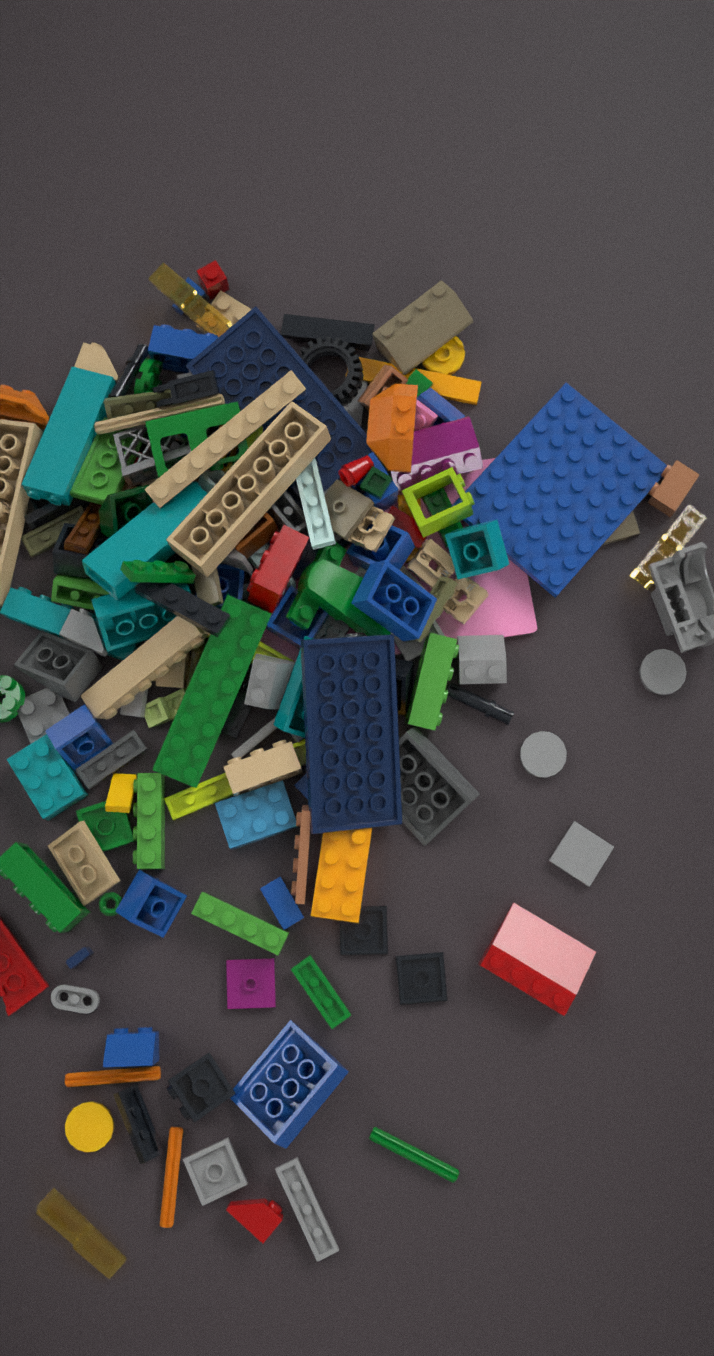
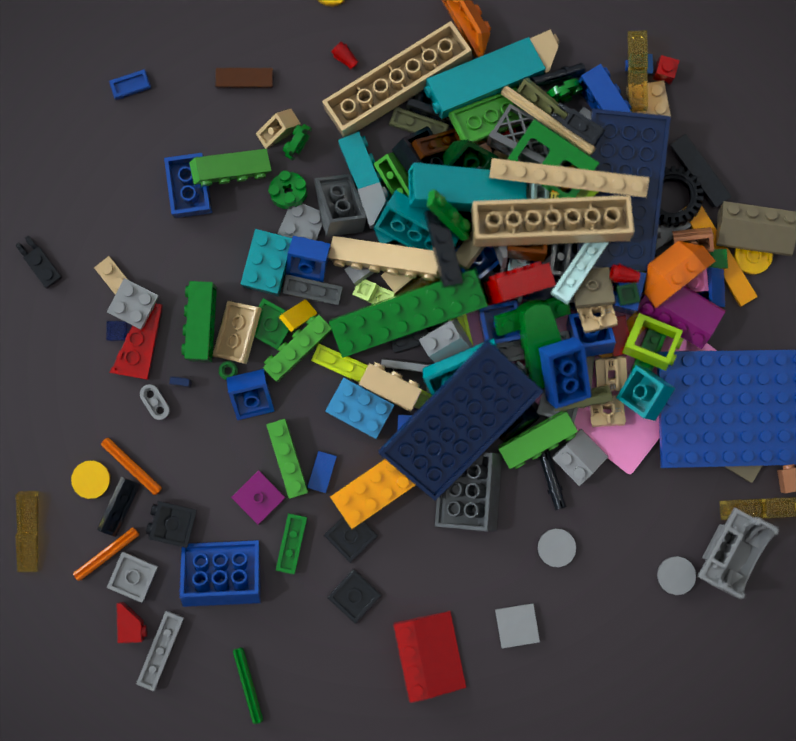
camera: 45 degrees right, 5 degrees up
blue slope [103,1027,159,1067] -> none
nougat plate [291,805,311,904] -> none

